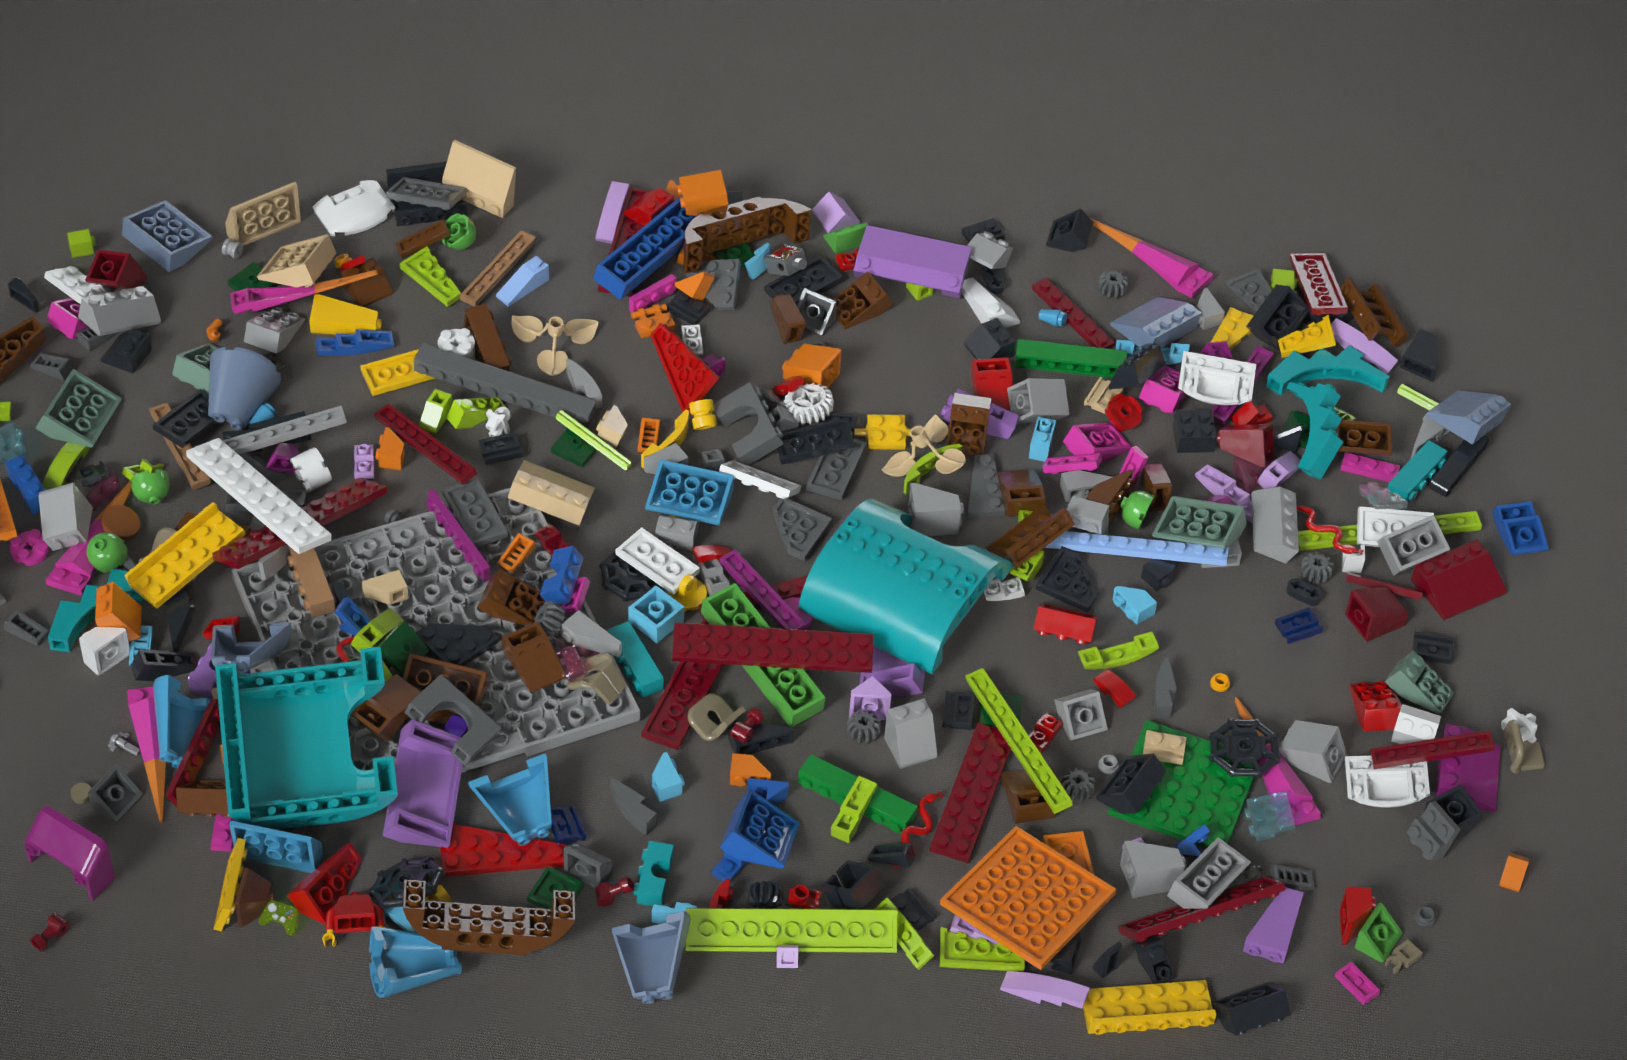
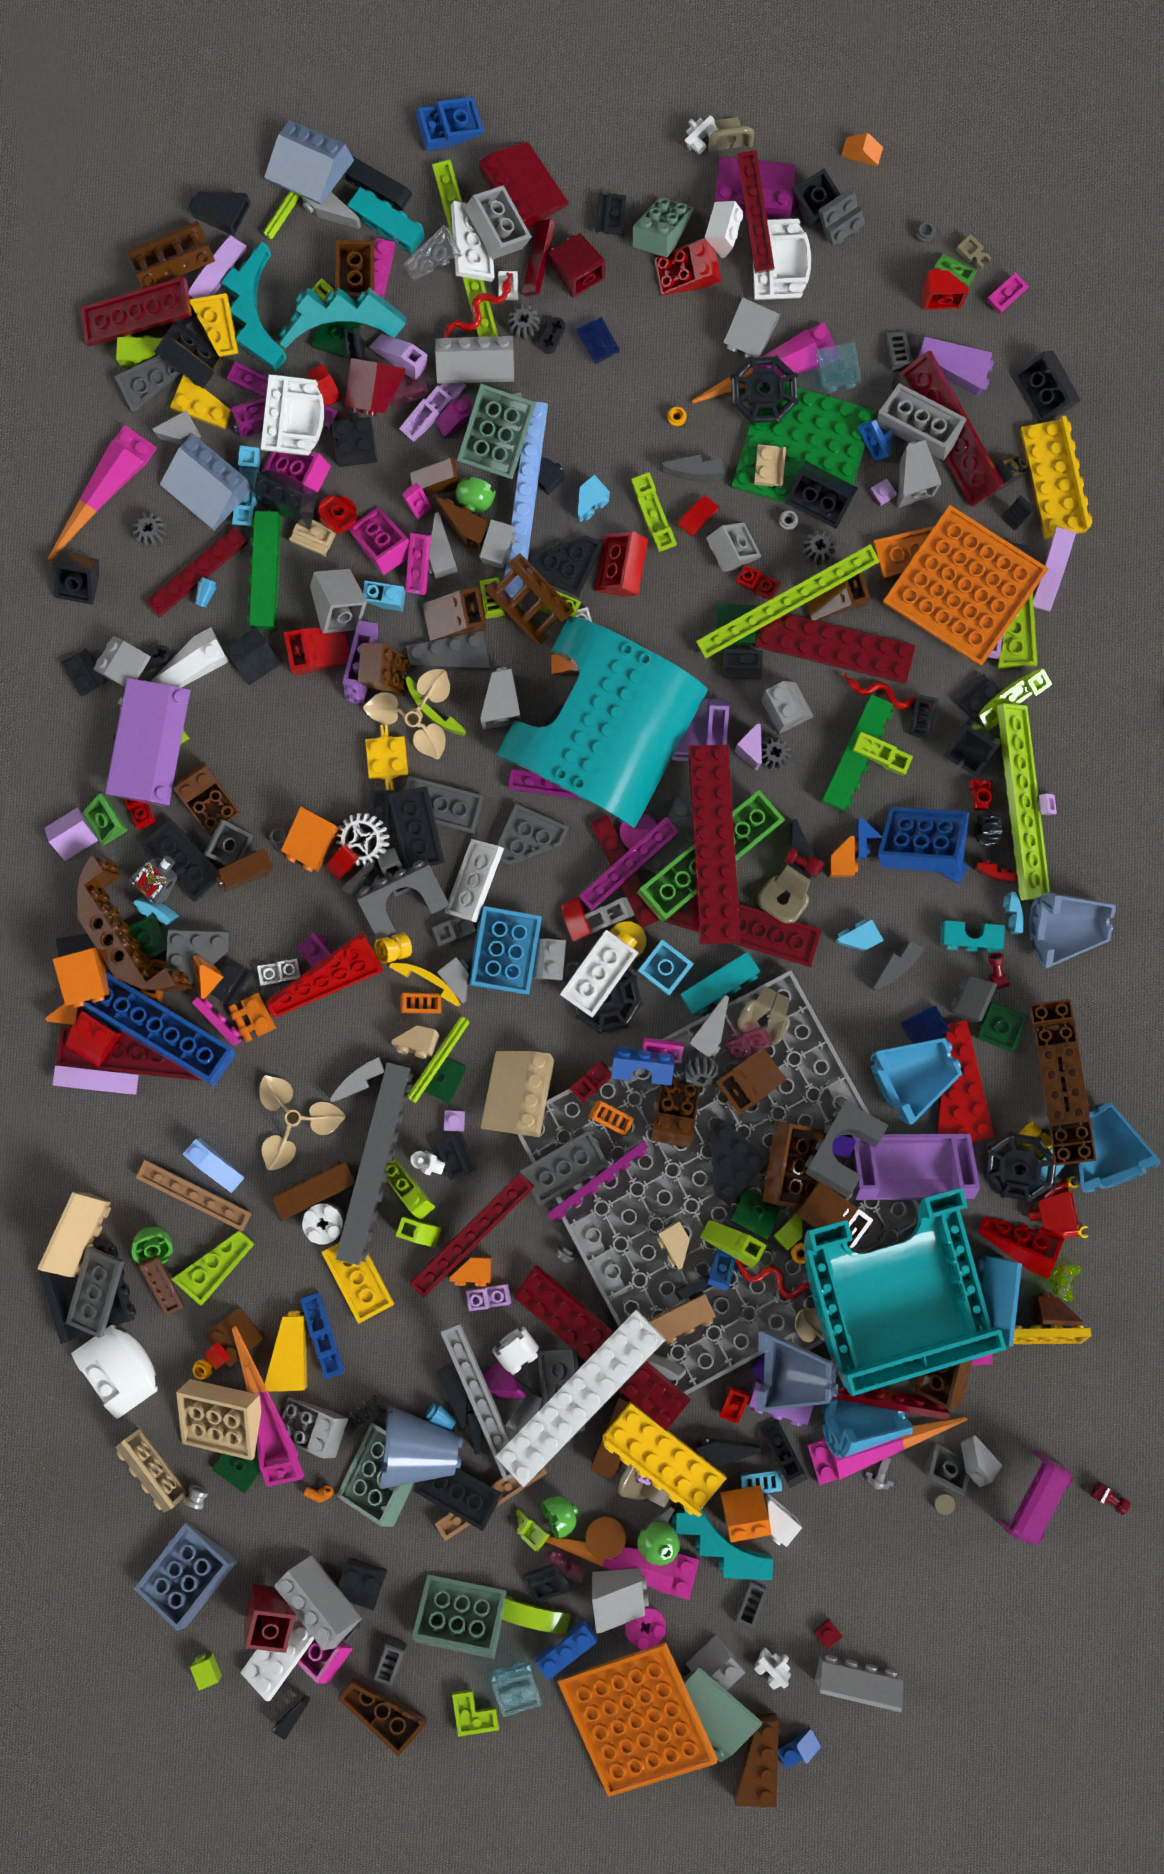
camera: 90 degrees left, 35 degrees up
none -> lavender plate [444,1110,465,1131]
none -> light grey slope [961,1435,1003,1487]

